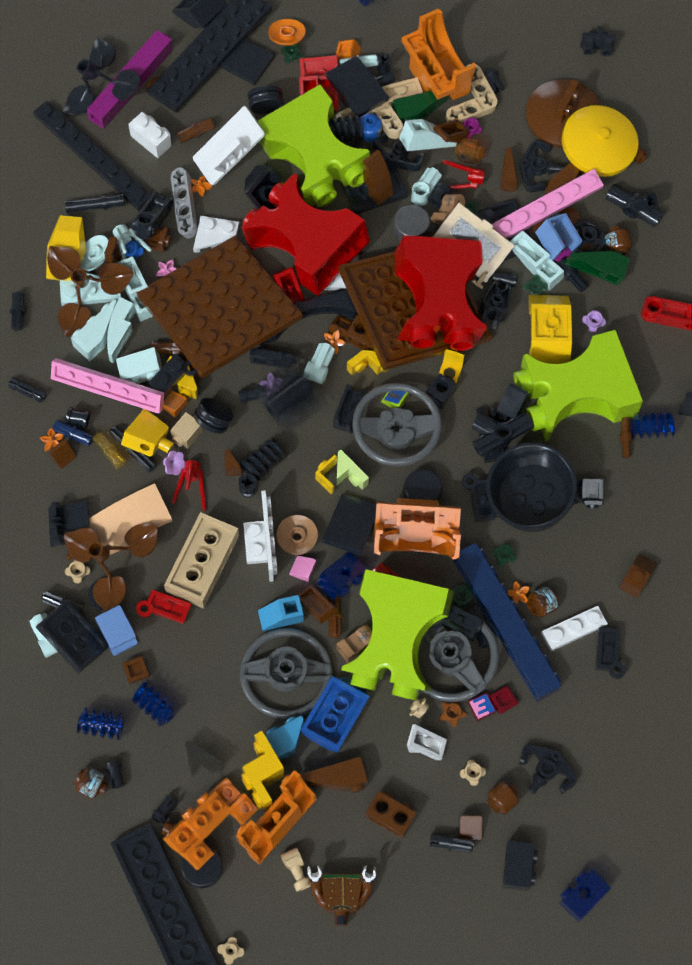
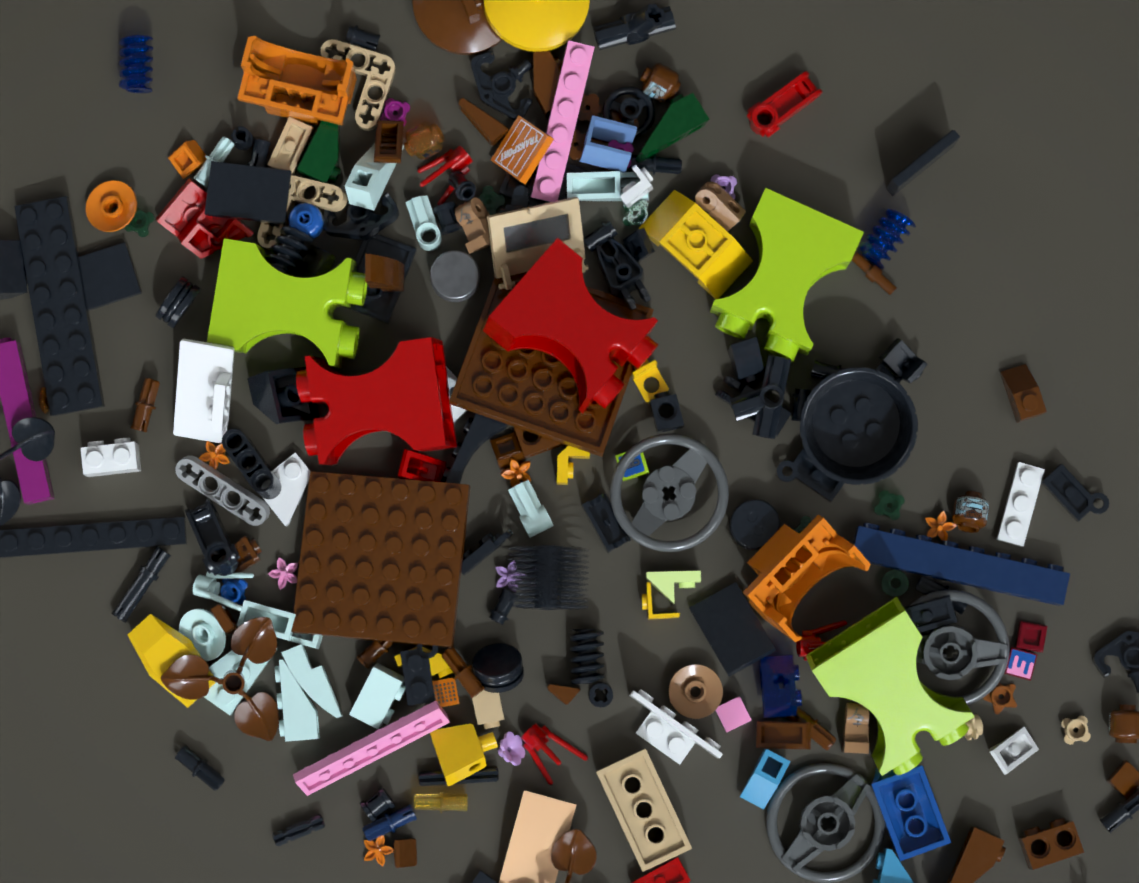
camera: 50 degrees left, 15 degrees up
none -> black beam [222,429,281,499]
none -> reddish brown axle [442,647,485,698]
none -> black pin [448,171,476,201]
none -> orange tile [491,115,554,184]
none -> white bracket [620,165,654,208]
none -> black tile [623,228,655,262]
none -> medium nougat leg [695,182,746,232]

